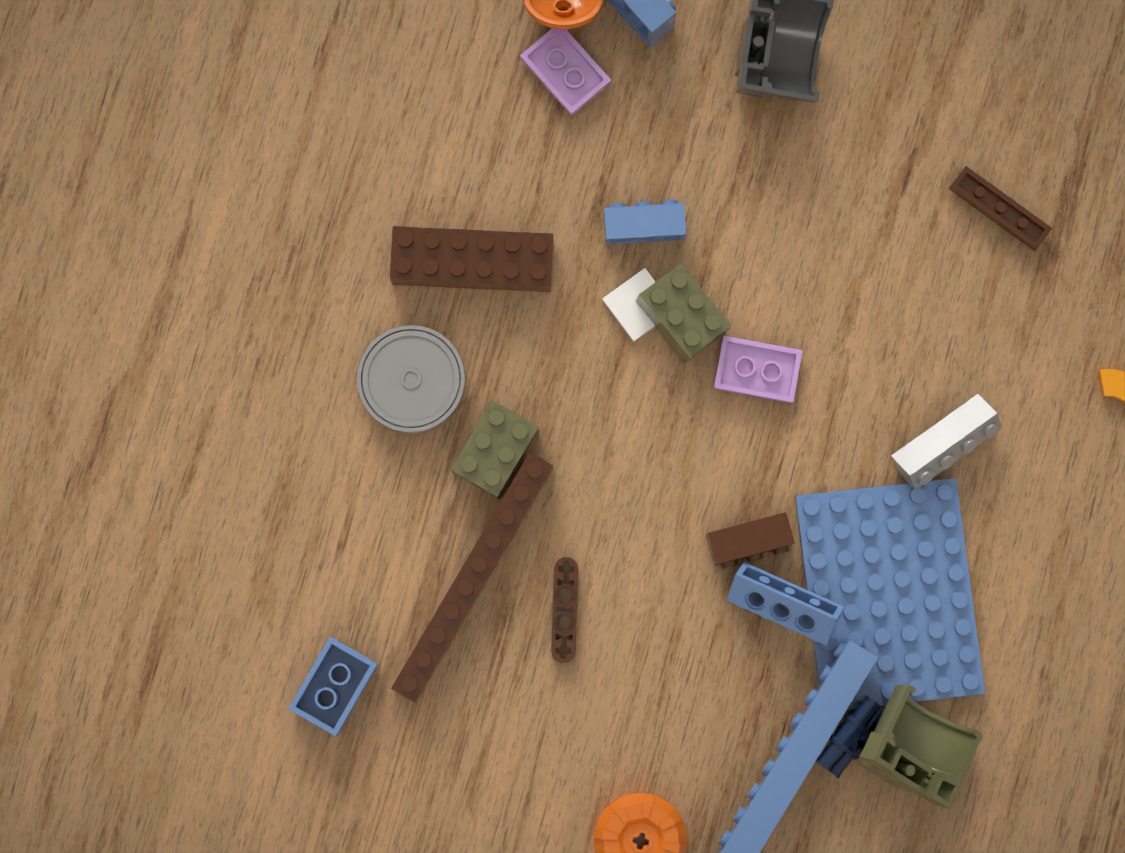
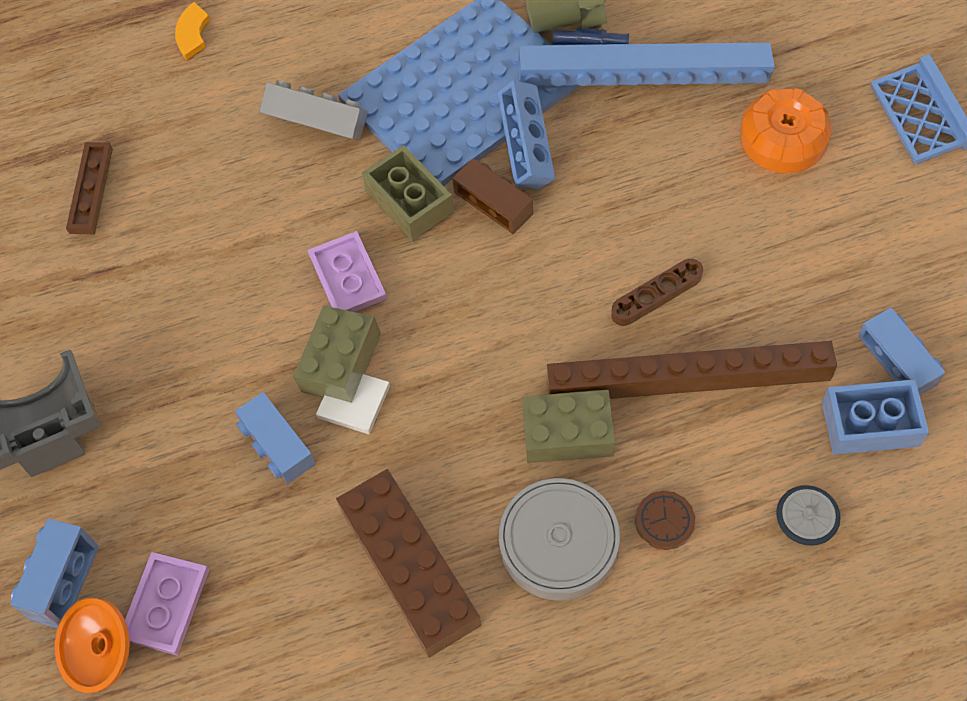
camera: 120 degrees left, 20 degrees down
none -> olive brick [362,145,454,241]
none -> reddish brown tile [635,490,695,550]
none -> light grey wheel [776,485,841,546]
none -> medium blue brick [858,308,945,395]

